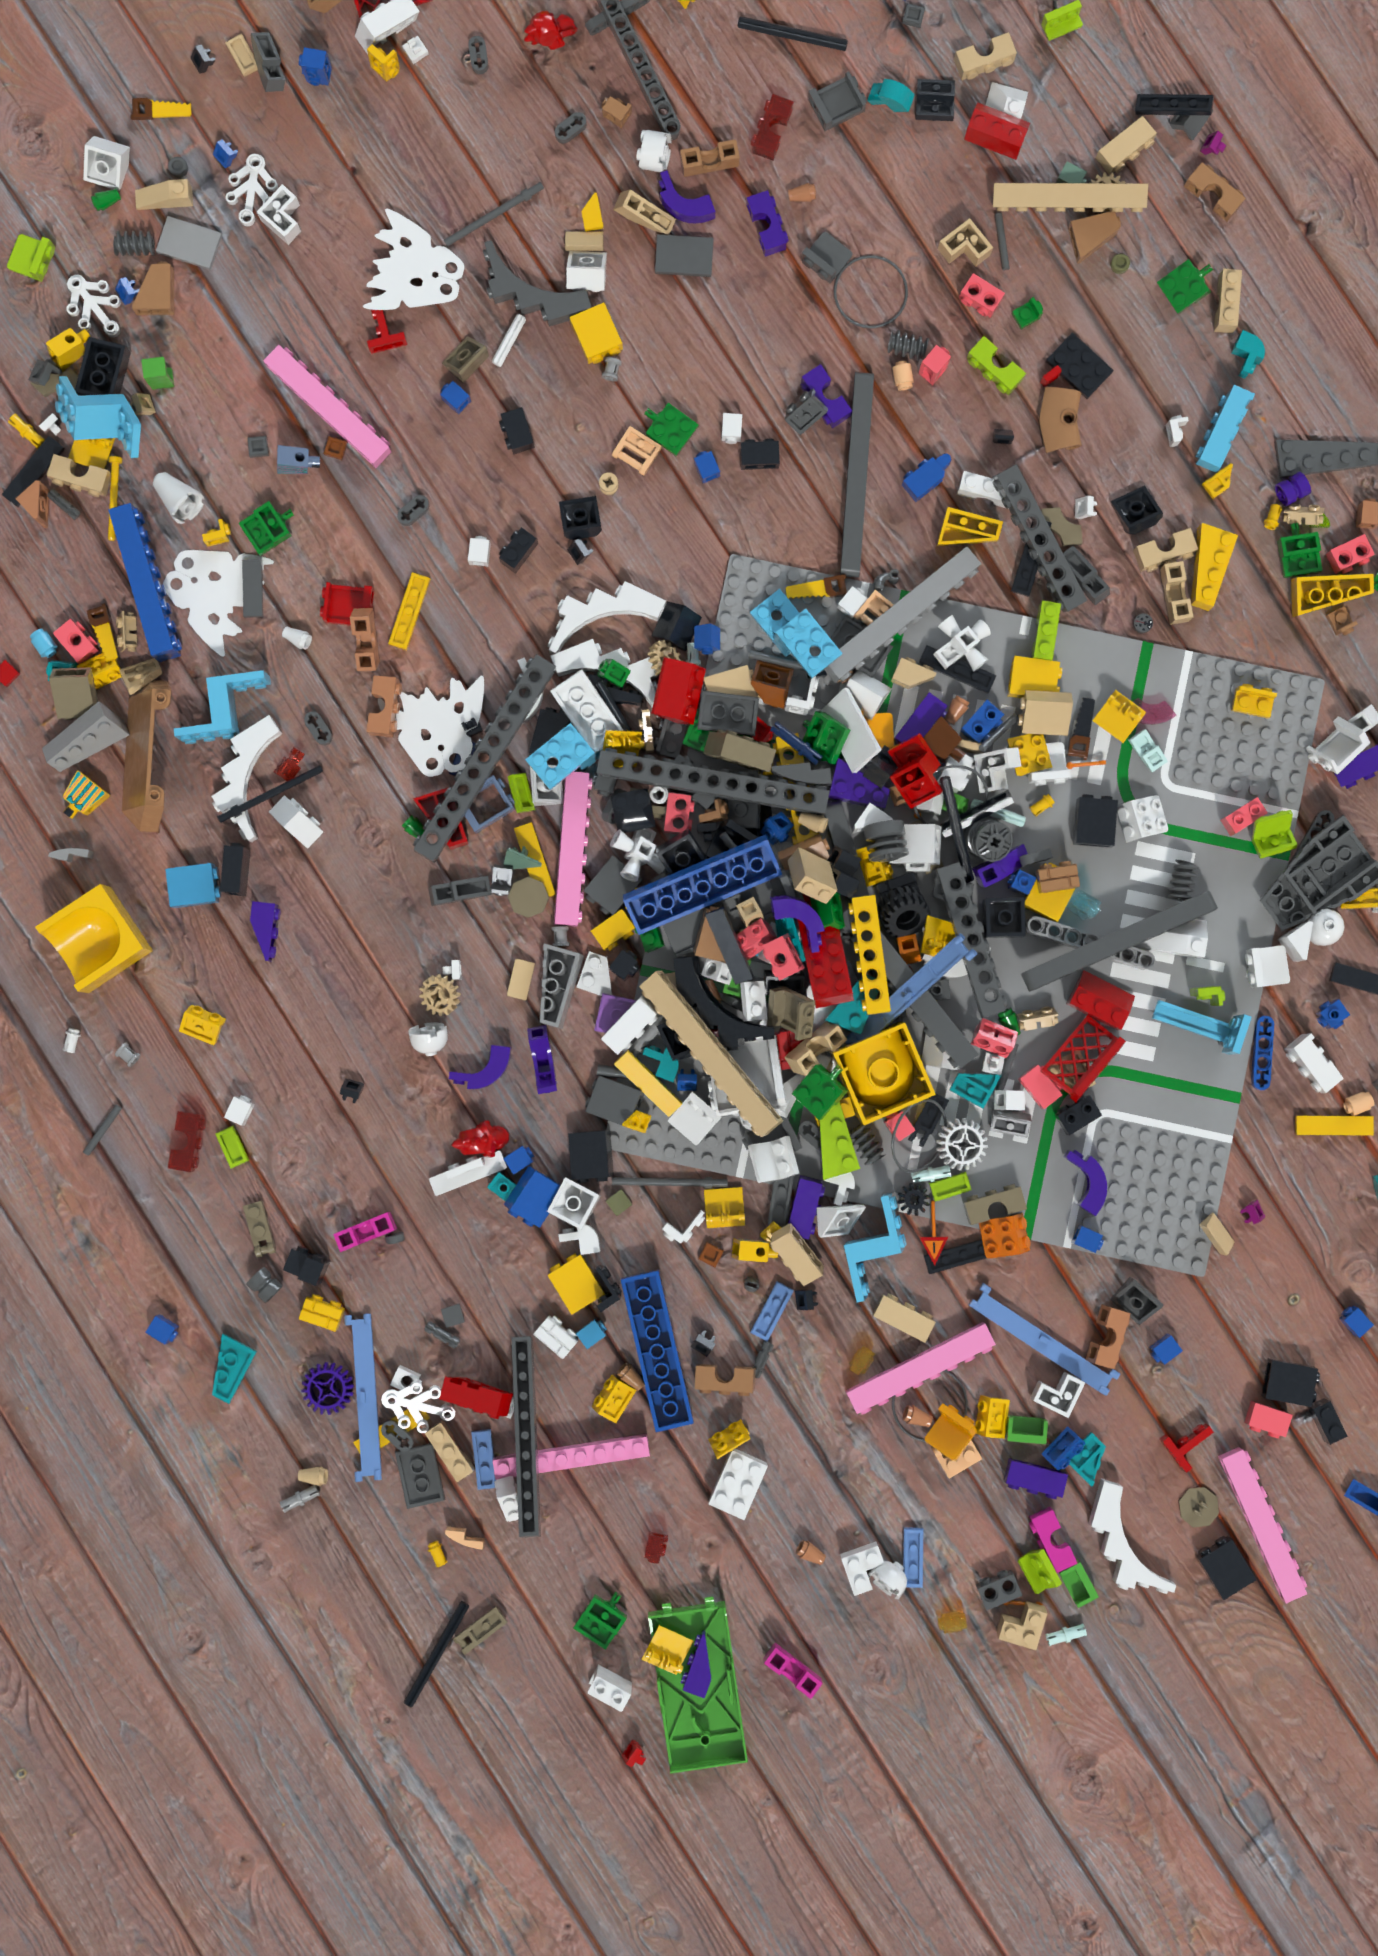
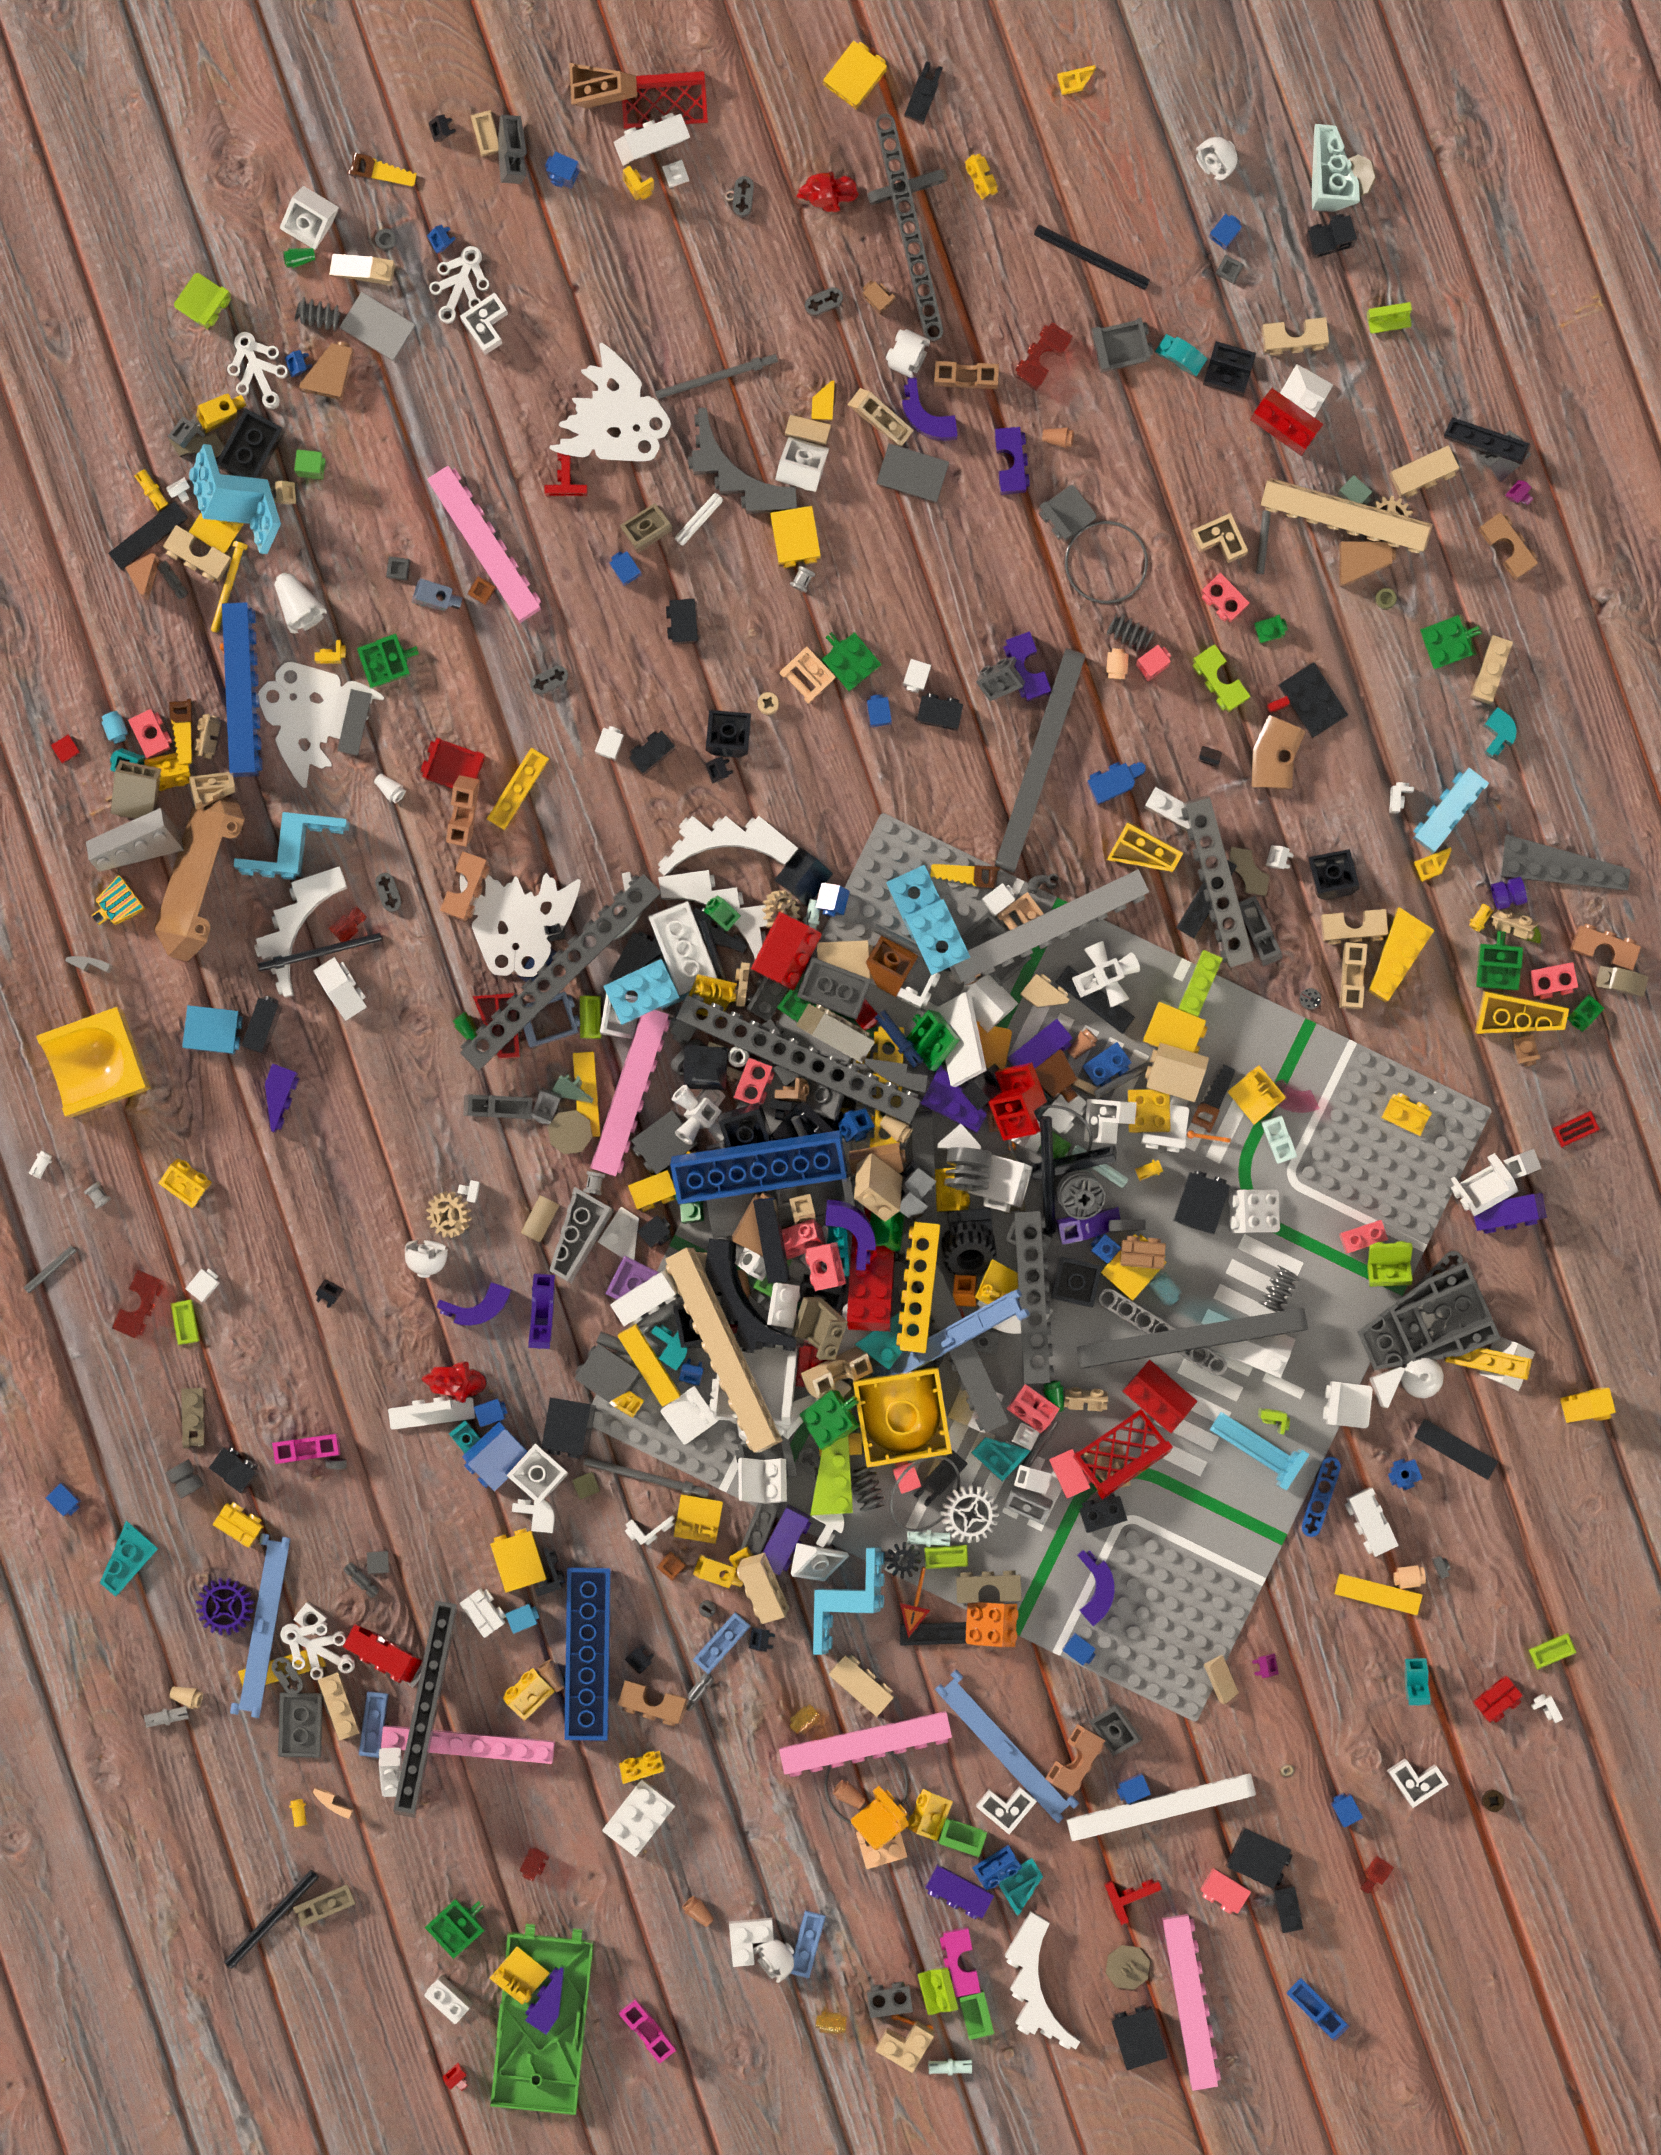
camera: 15 degrees right, 0 degrees up
none -> white beam [1067,1774,1256,1841]

